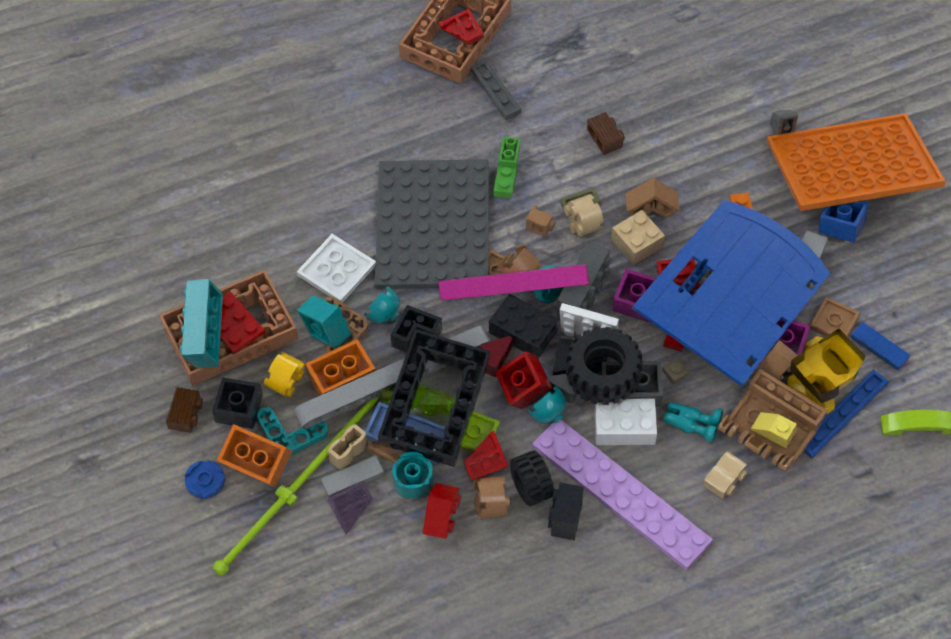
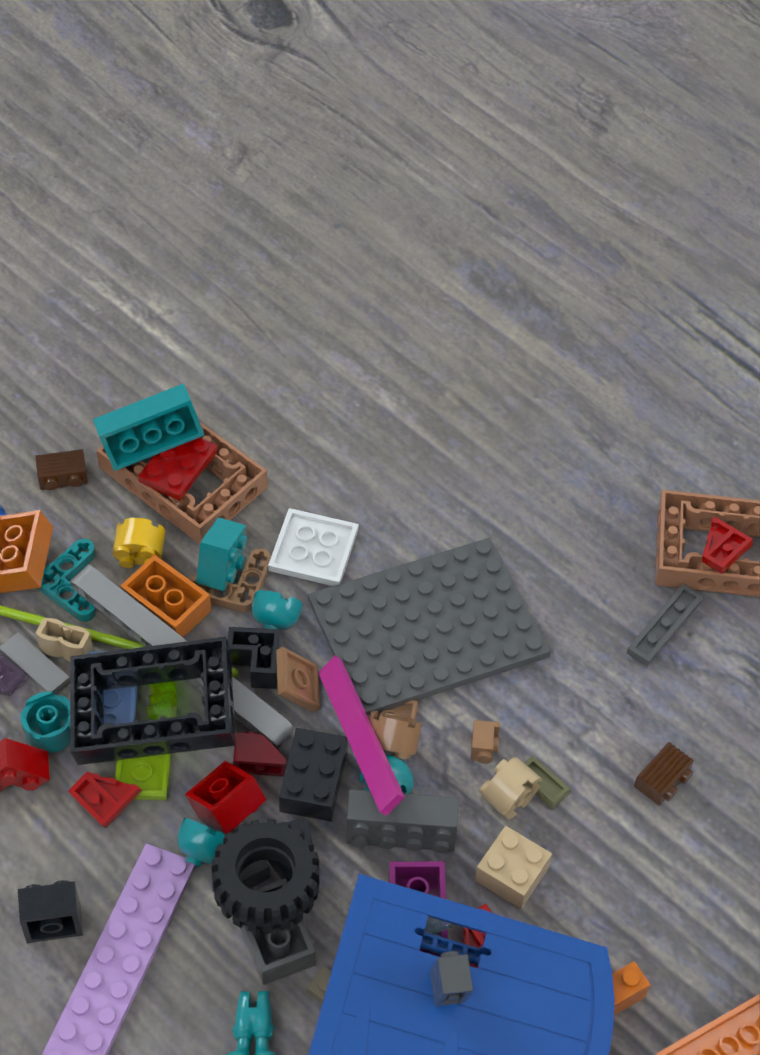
camera: 65 degrees right, 5 degrees down
black brick [212,377,263,429] -> none
medium nougat brick [473,476,510,520] -> none
bright green slope [493,137,521,198] -> none
black tyre [510,450,554,506] -> none
white plate [560,303,619,337] -> none
white brick [594,399,657,445] -> none
medium nougat brick [625,178,679,218] -> none
none -> medium nougat tile [276,647,320,713]
none -> dark grey brick [430,951,473,1006]

